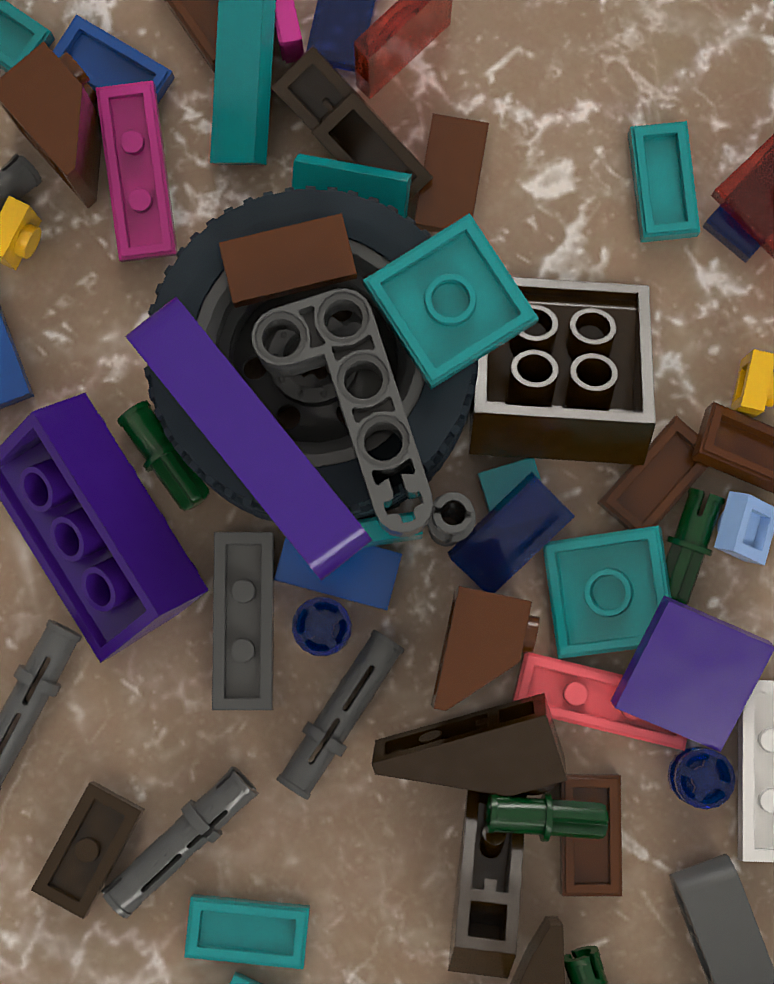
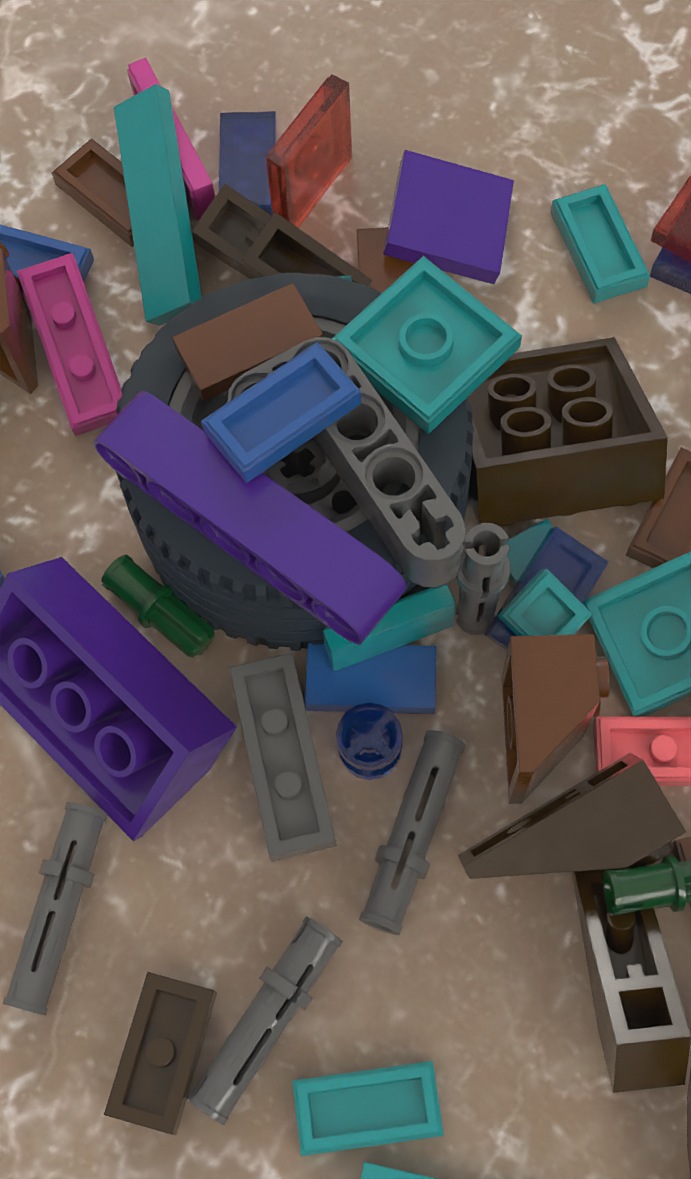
camera: 10 degrees left, 15 degrees down
none -> blue tile [201,342,361,483]
none -> dark purple tile [383,150,514,284]
none -> teal tile [497,568,593,636]

